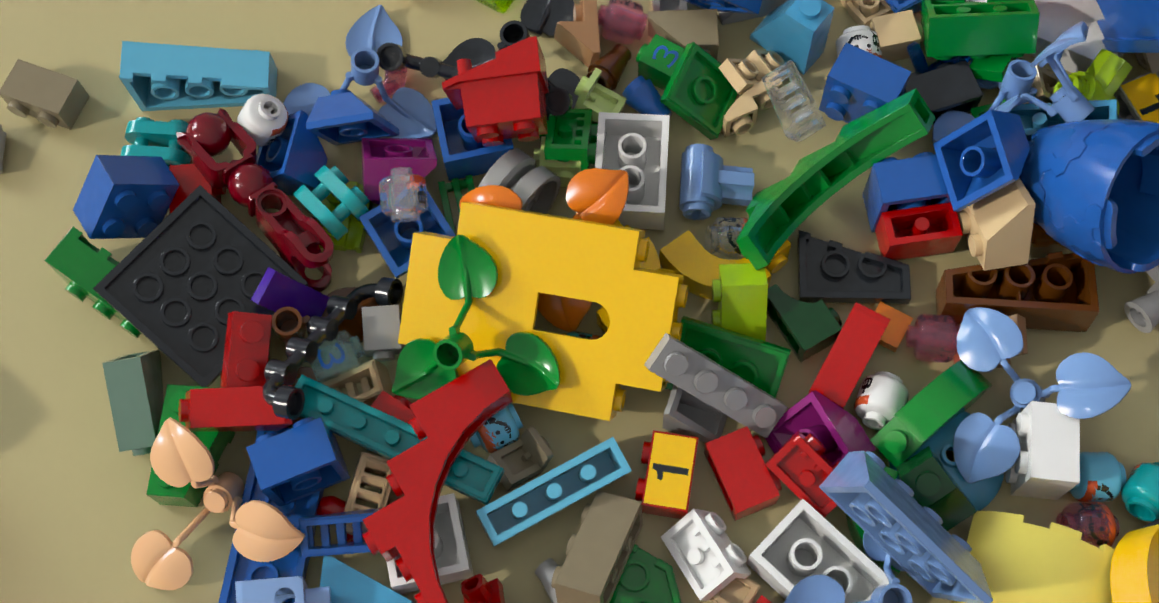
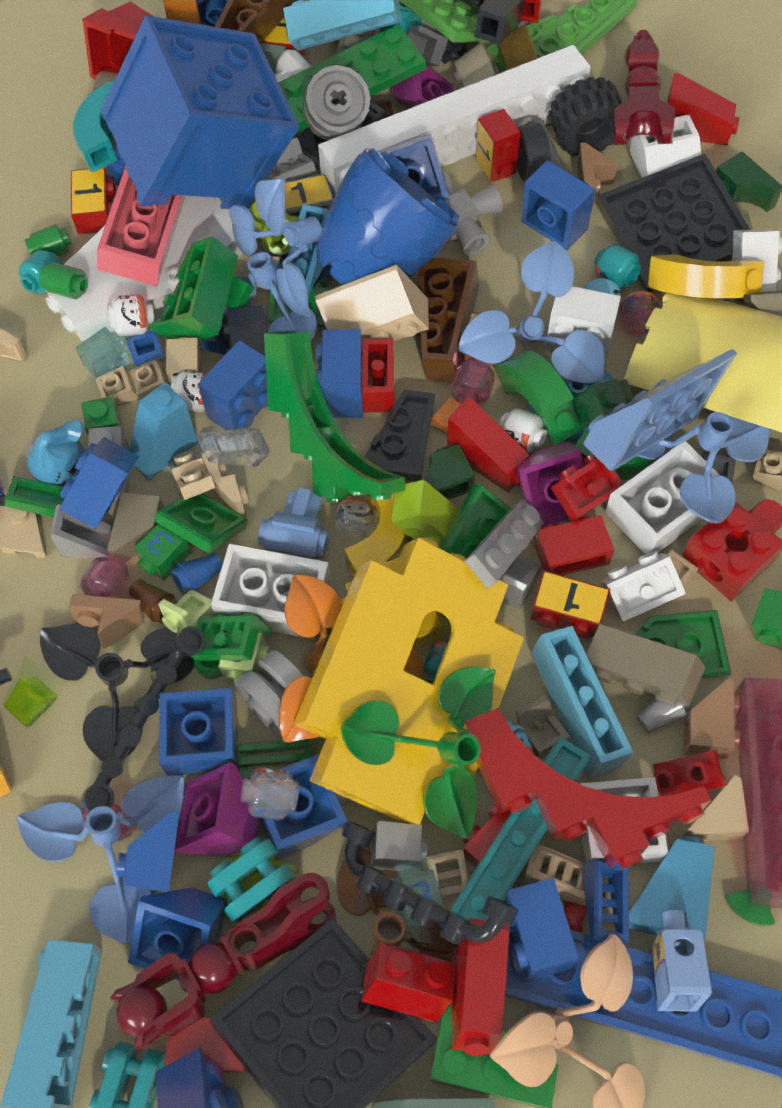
camera: 85 degrees left, 5 degrees down
white head [237,93,288,146] -> none
dark purple tile [251,267,330,327] -> none
red piece [442,36,549,146] -> none
blue slope [933,110,1030,212] -> none

